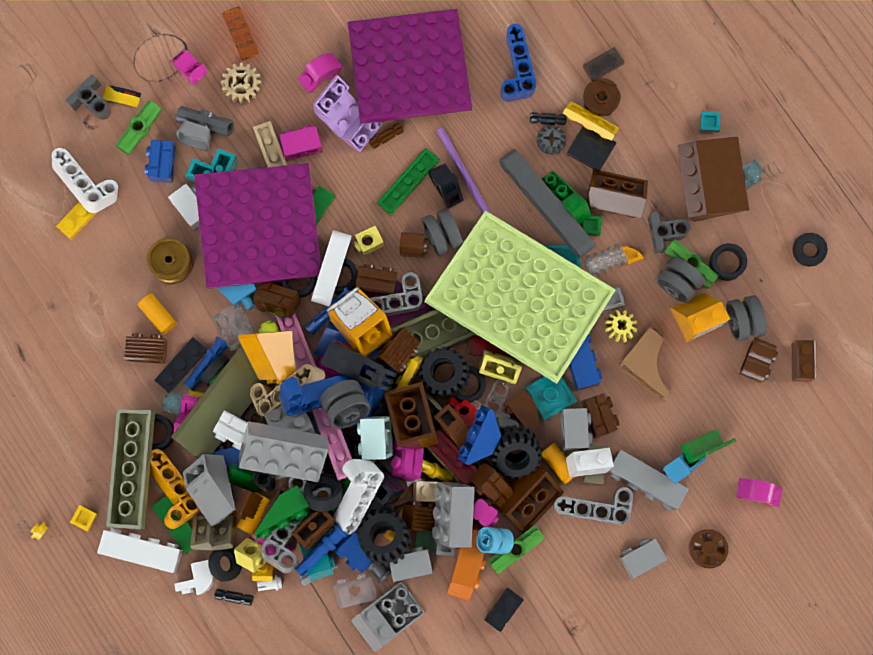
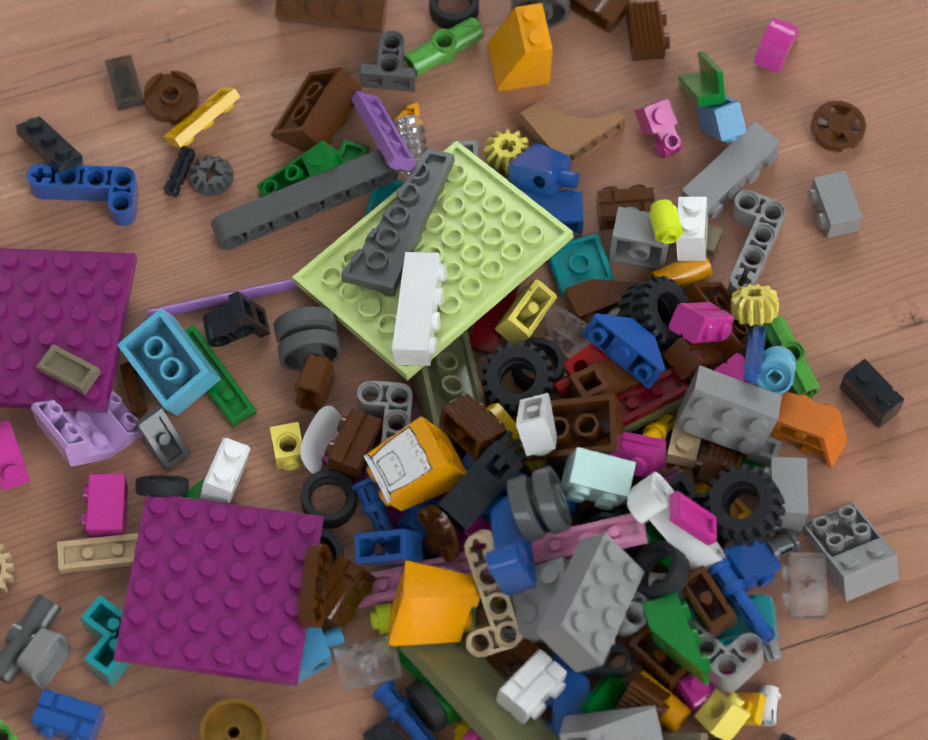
camera: 75 degrees left, 15 degrees down
white brick [168,184,200,231] -> none
white beam [311,230,351,307] -> none
black slope [567,126,617,172] -> none
dark grey wheel [655,256,705,304] -> none
none -> black plate [16,116,83,173]
none -> dark tan tile [36,344,101,395]
none -> medium azure brick [117,308,221,416]
none -> dark grey slope [135,406,191,471]
none -> black tyre [135,475,189,497]
none -> white brick [200,438,251,504]
none -> reddish brown beam [298,544,332,629]
none -> white sticker [300,406,341,474]
none -> dark grey wing [341,148,455,295]
none -> medium lavender plate [351,91,417,172]
none -> blue torso [355,529,423,566]
none -> white brick [392,252,447,366]
none -> reddish brown dish [417,505,459,562]
none -> blue torso [509,142,580,196]
none -> white slope [516,393,557,456]
none -> reddish brown brick [626,0,670,61]
none -> dark pink brick [634,98,682,158]
none -> neon yellow brick [649,200,683,244]
none -> dark pink brick [669,302,734,343]
none -> dark pink tile [669,491,717,546]
none -> light yellow gear [731,283,779,326]
none -> blue axle [743,324,766,384]

